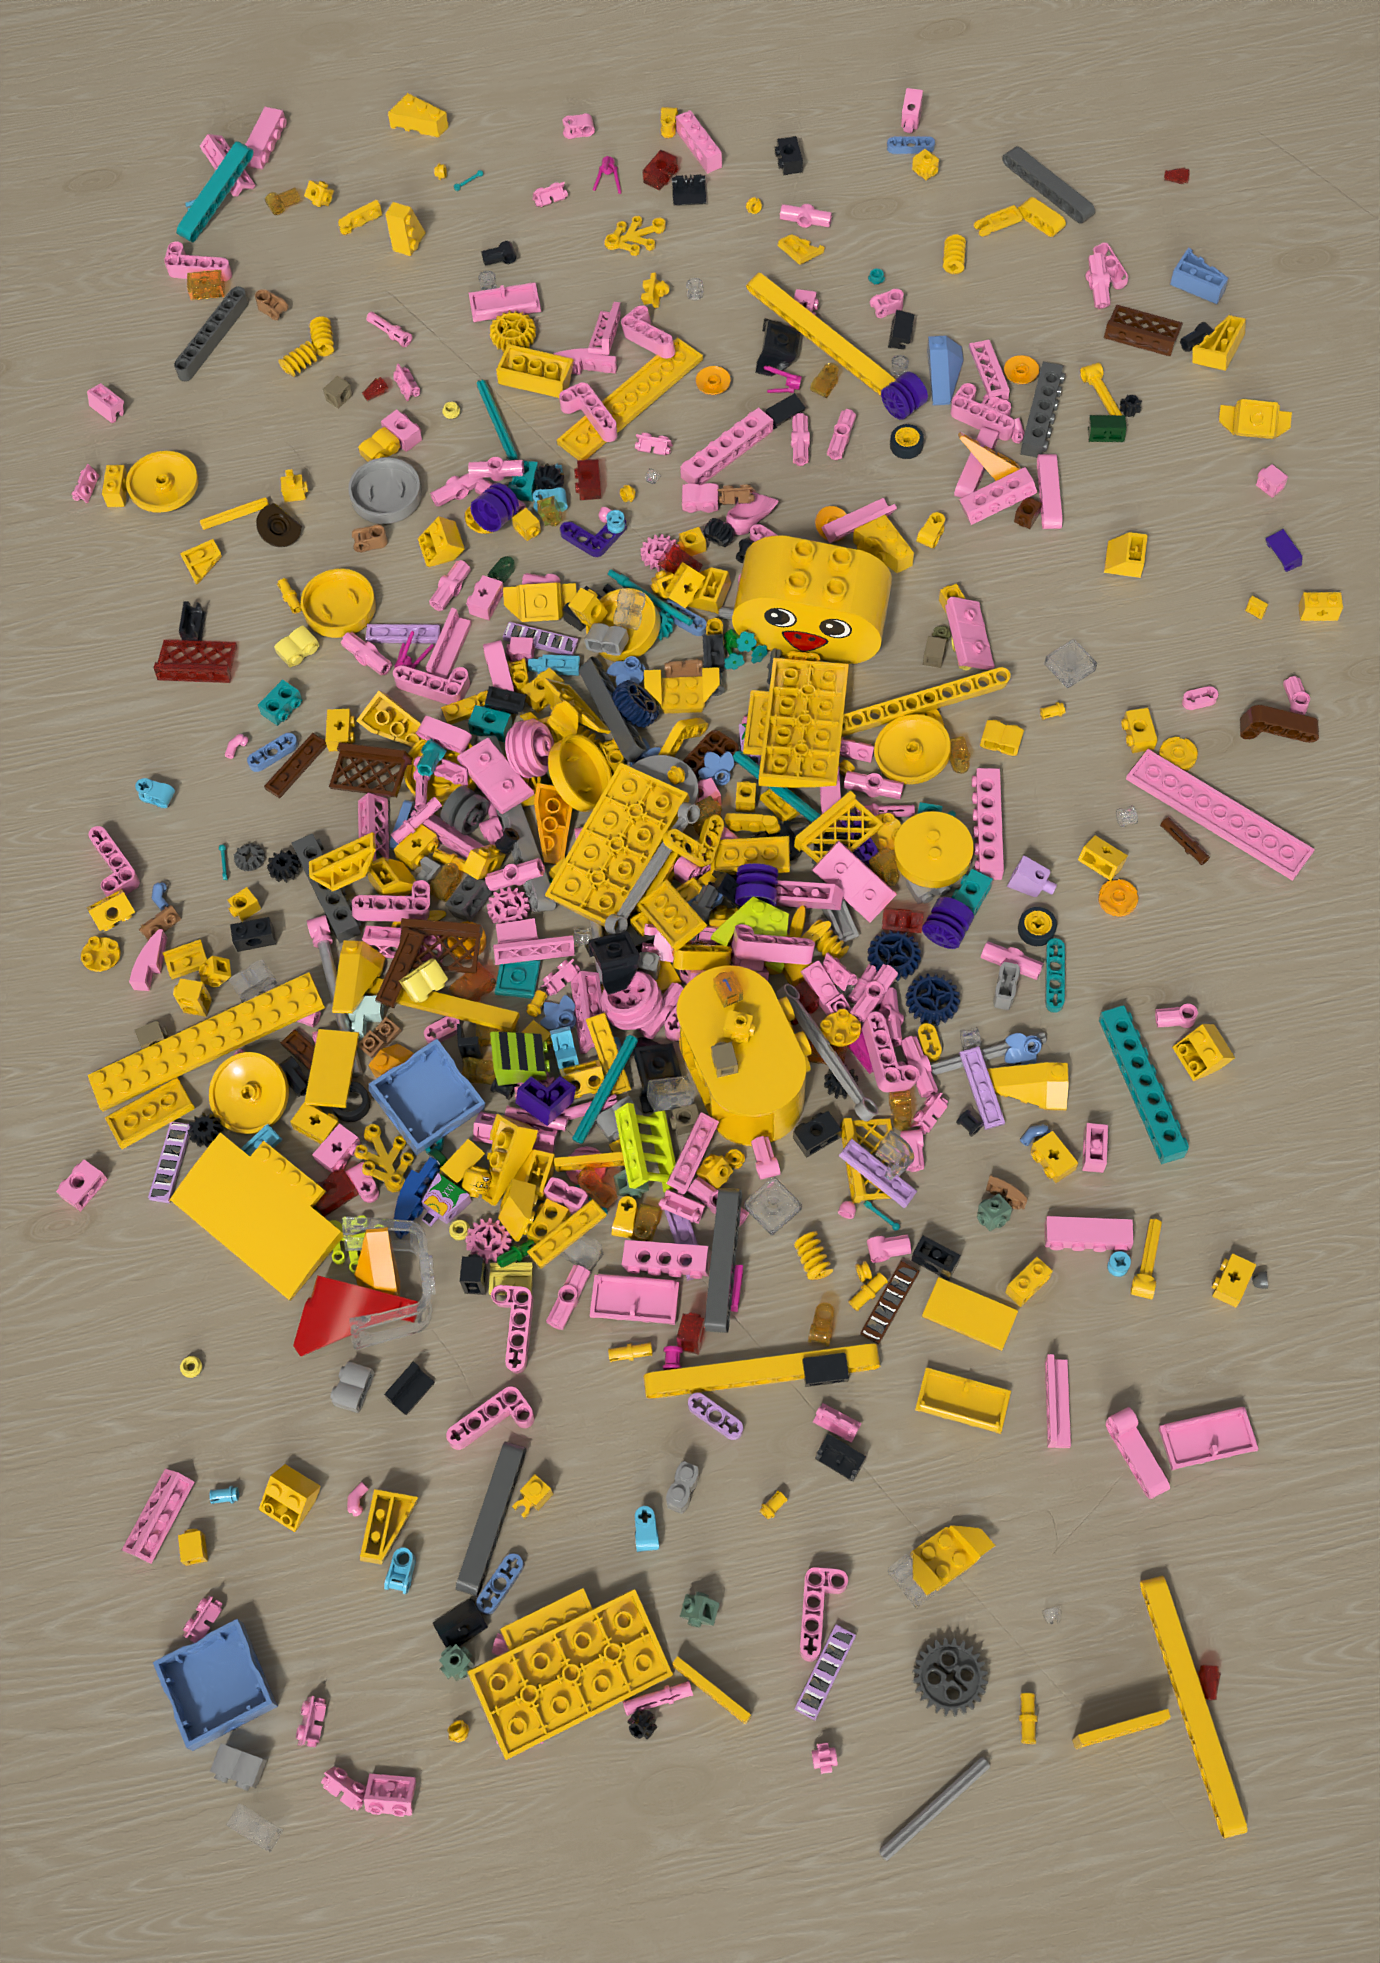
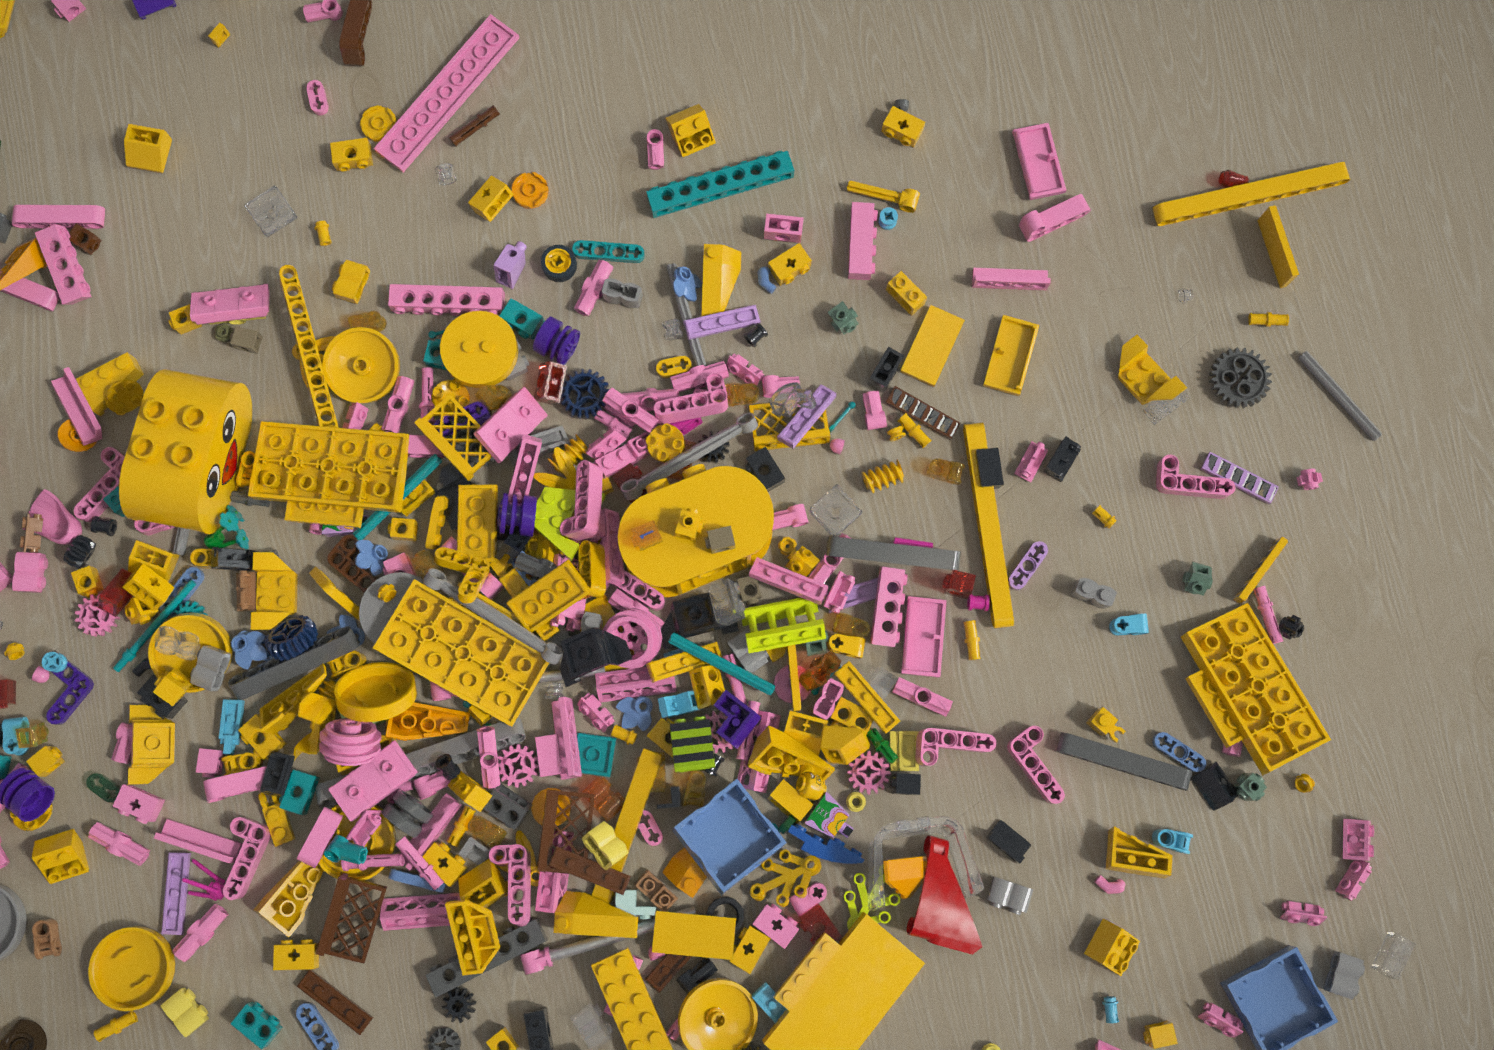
camera: 95 degrees left, 15 degrees up
tile [503,622,579,656] -> none
dark blue gear [905,973,960,1026] -> none
yellow piece [916,512,945,549] -> none
medium nougat slope [986,1176,1028,1210] -> none

